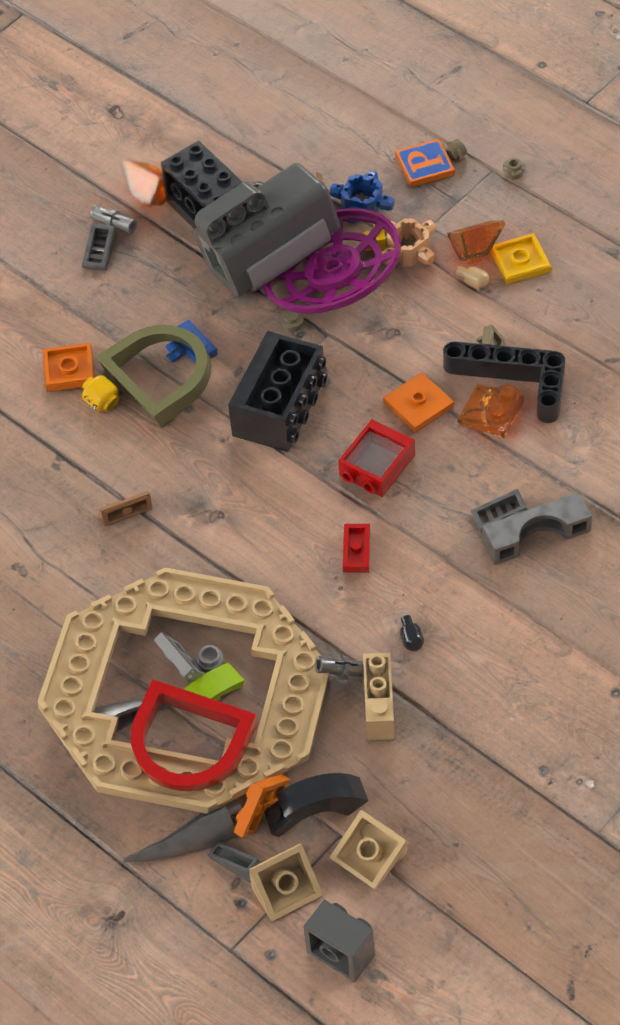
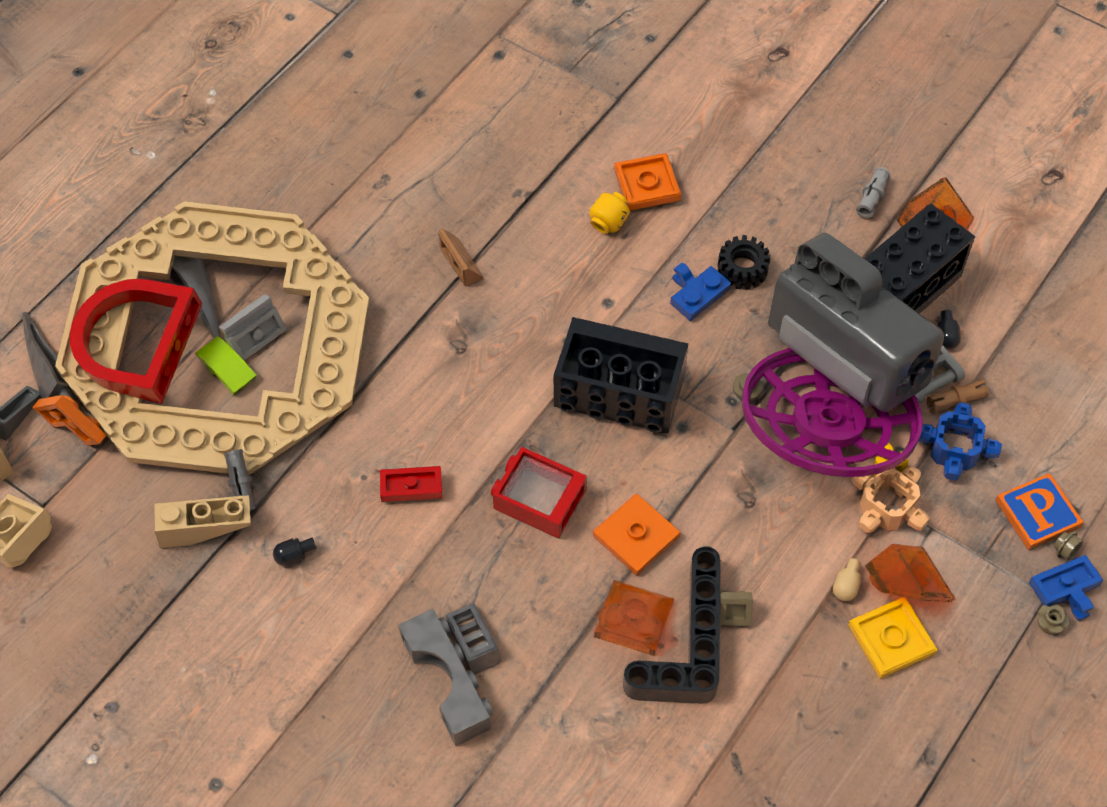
camera: 80 degrees right, 5 degrees up
flat silver slope [82,224,117,271] -> none
olive window [96,325,211,428] -> none
light grey plate [196,645,224,672] -> none
black arch [264,773,368,837] -> none
none -> black tyre [718,235,770,290]
none -> blue plate [1029,555,1103,621]

